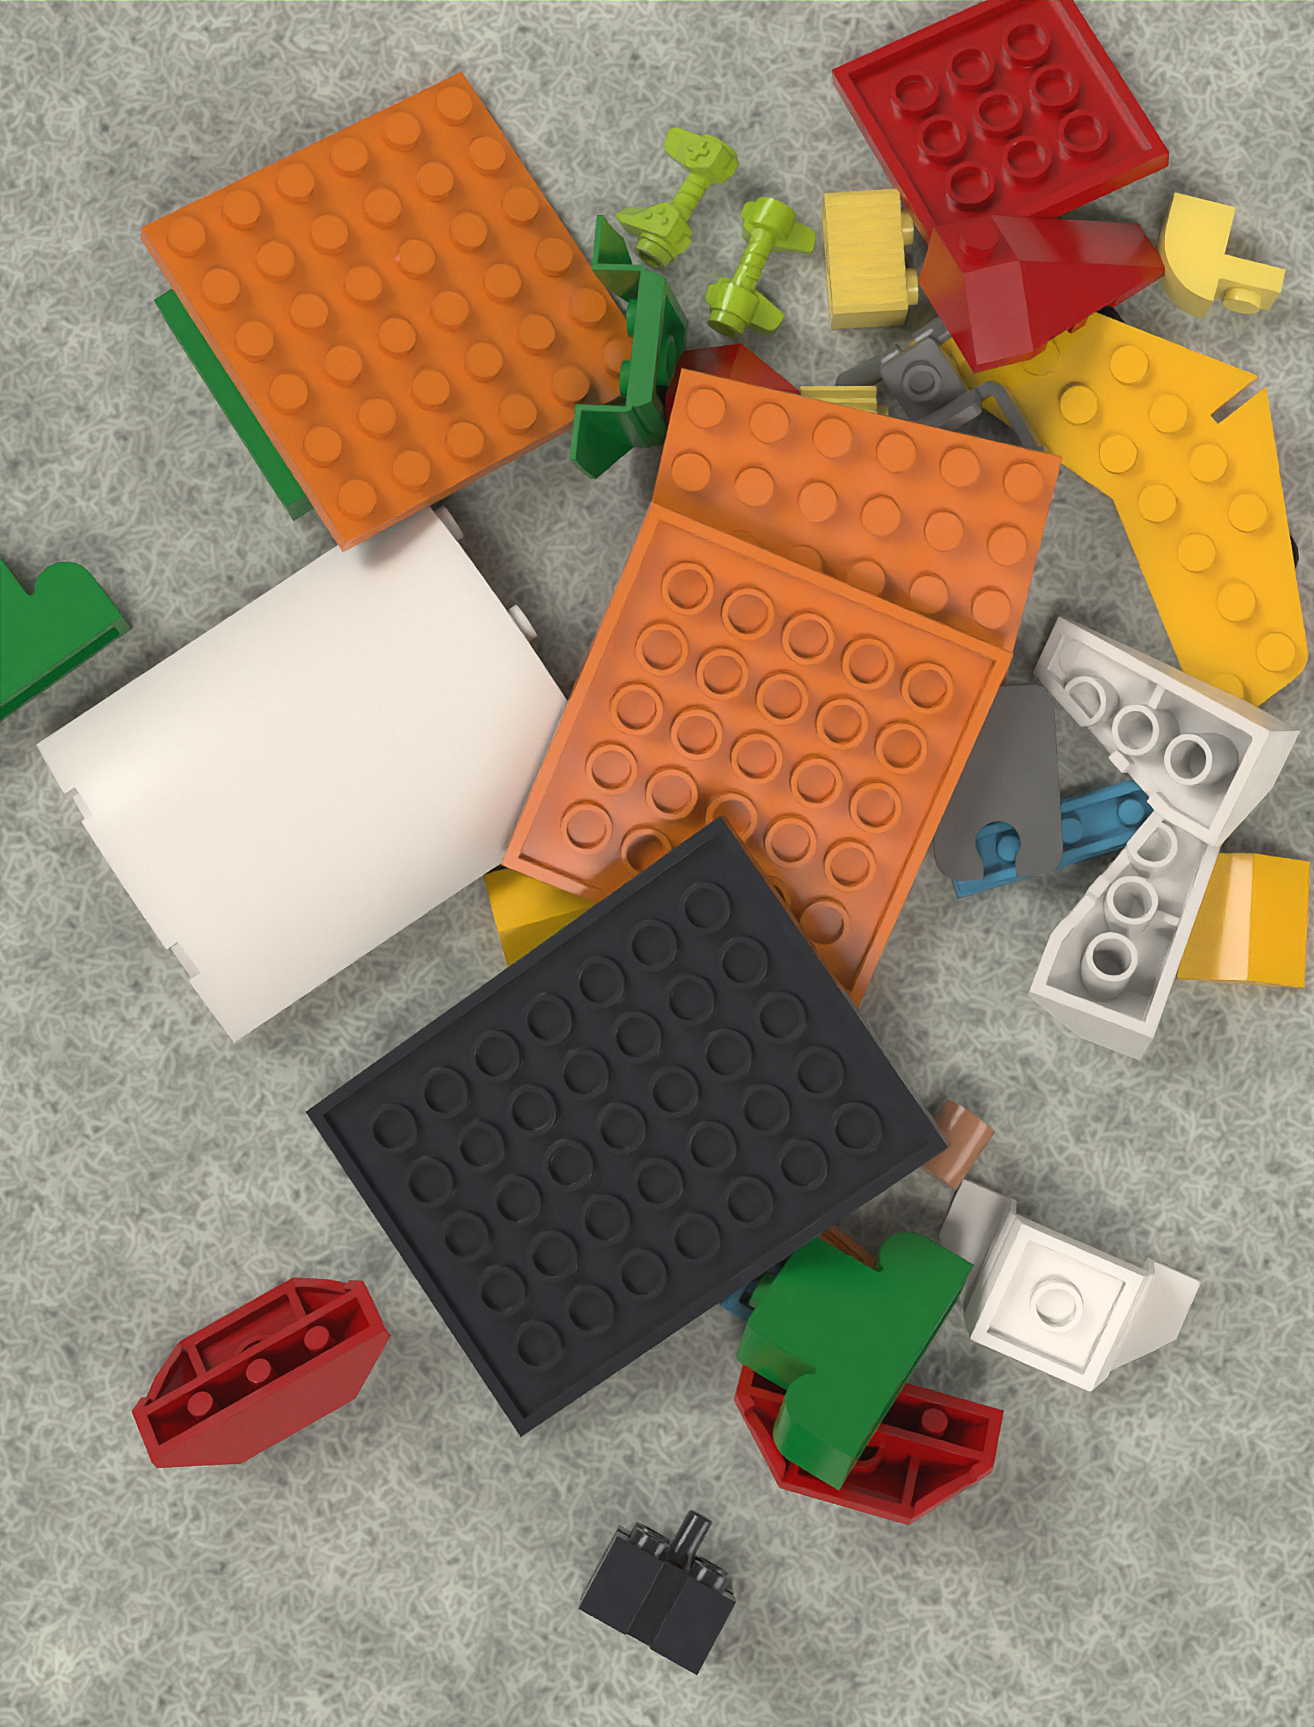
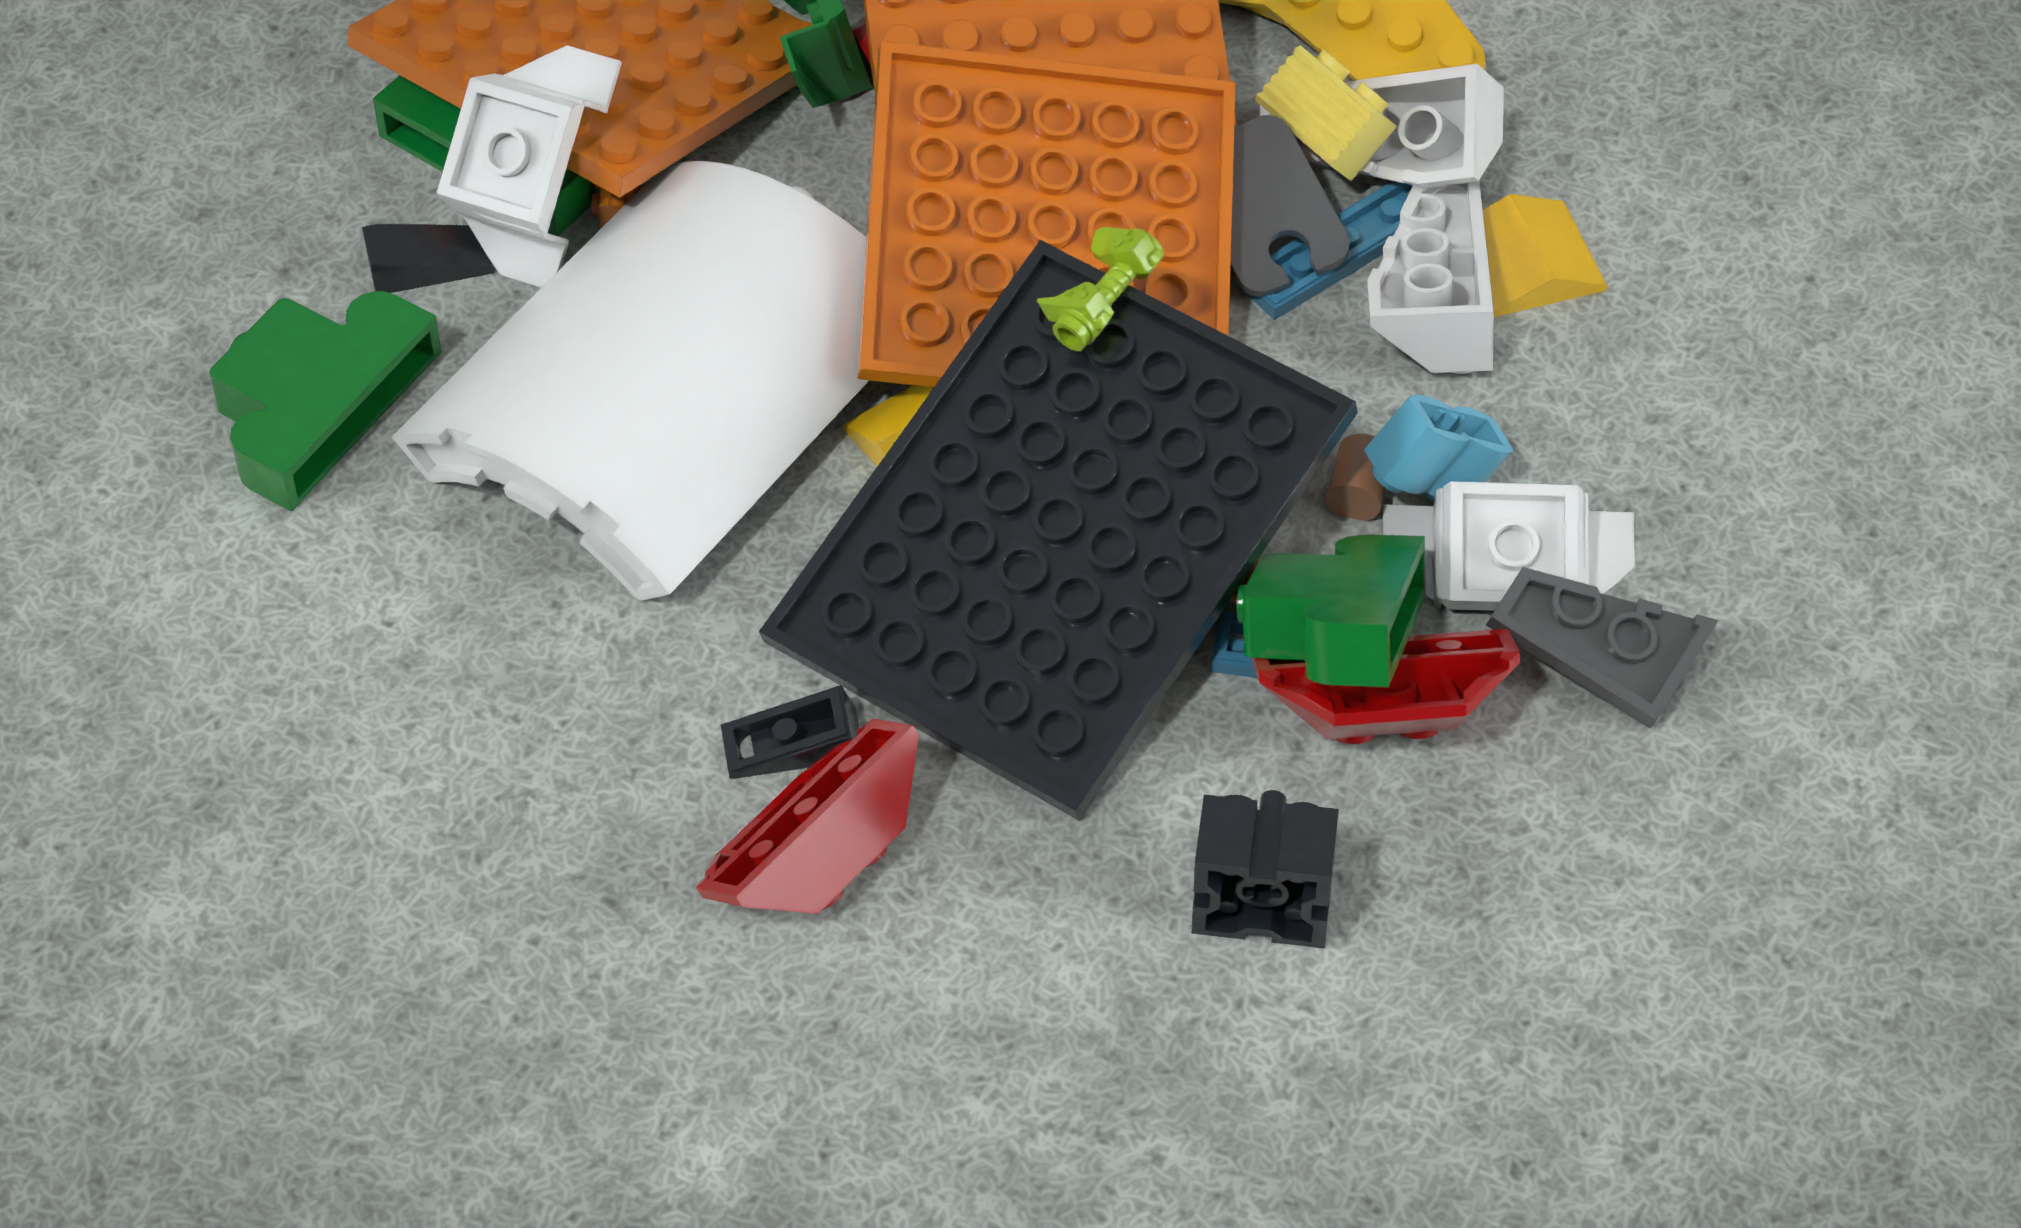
camera: 20 degrees left, 30 degrees down
none -> black slope [362,224,494,293]
none -> white piece [436,45,622,288]
none -> black slope [721,685,859,779]
none -> lime piece [1037,227,1164,351]
none -> light yellow brick [1255,45,1397,181]
none -> medium azure brick [1364,395,1513,501]
none -> dark grey wing [1486,567,1719,729]

